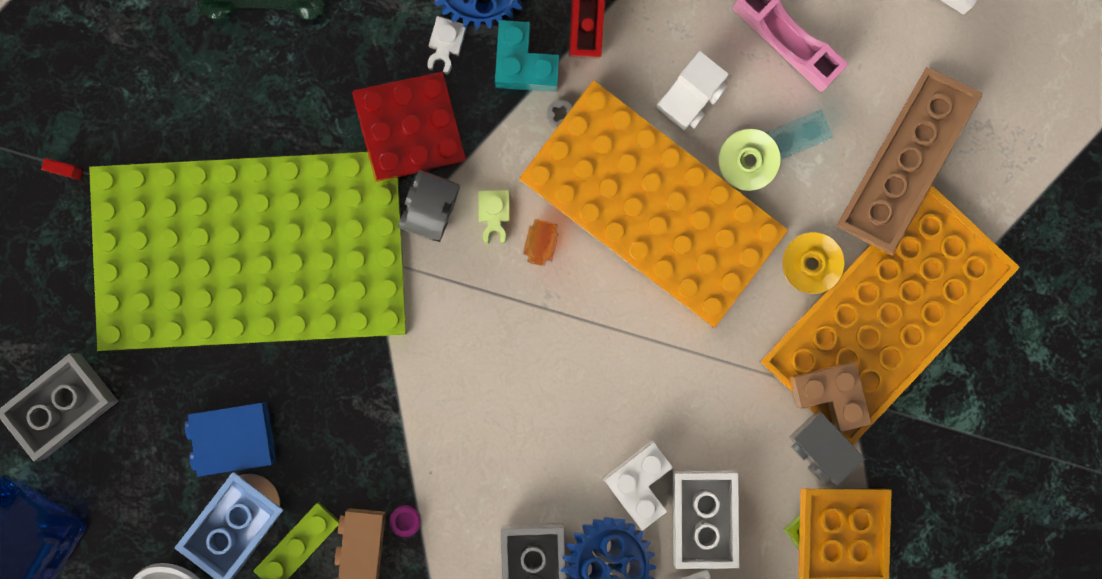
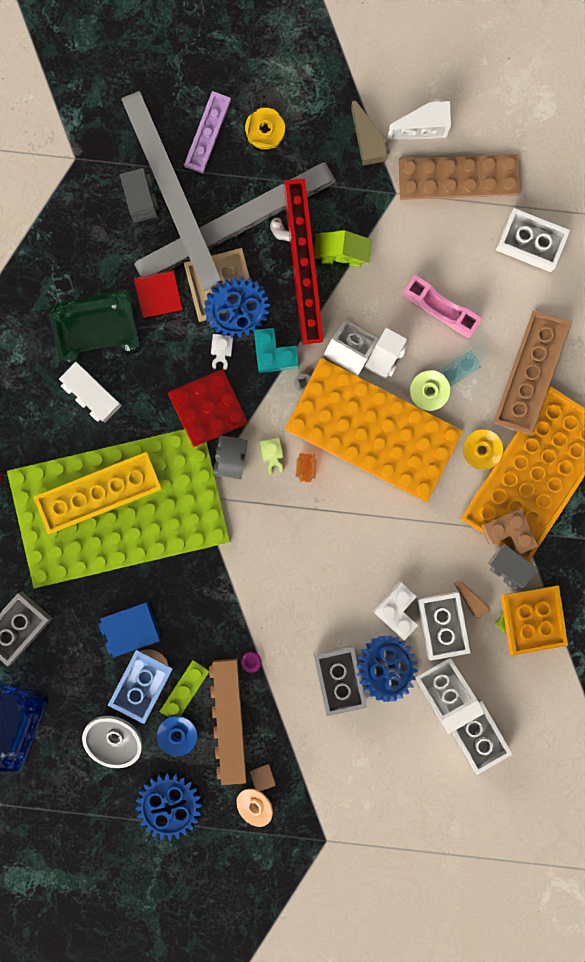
camera: 10 degrees left, 0 degrees up
none -> yellow plate [33,452,162,535]
none -> white brick [59,362,122,422]
none -> white slope [323,319,379,376]
none -> medium nougat slope [454,581,491,618]

